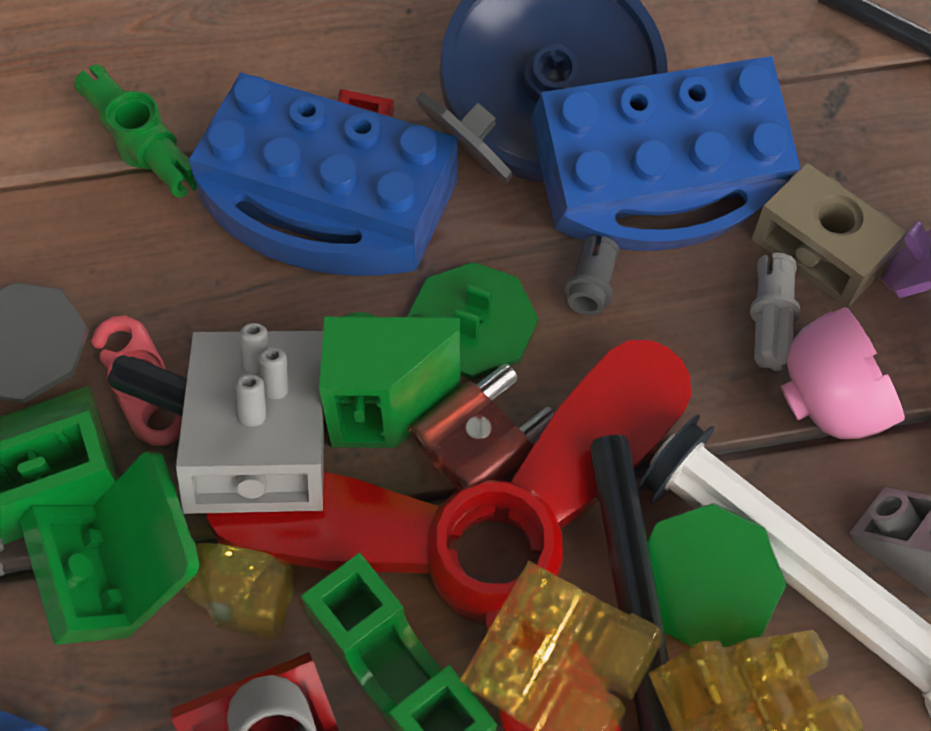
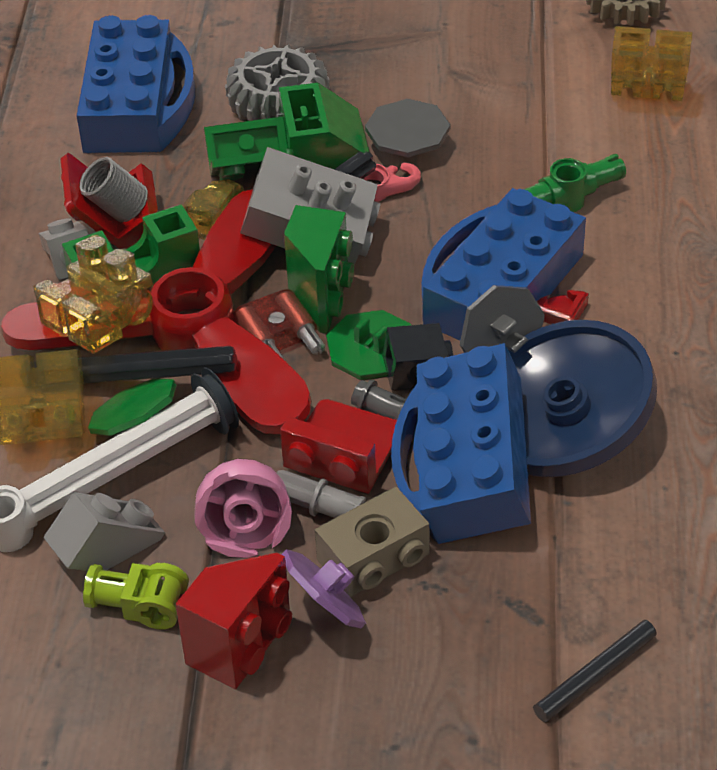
camera: 105 degrees right, 15 degrees down
none -> red bracket [280,399,397,494]
none -> black brick [382,323,453,390]

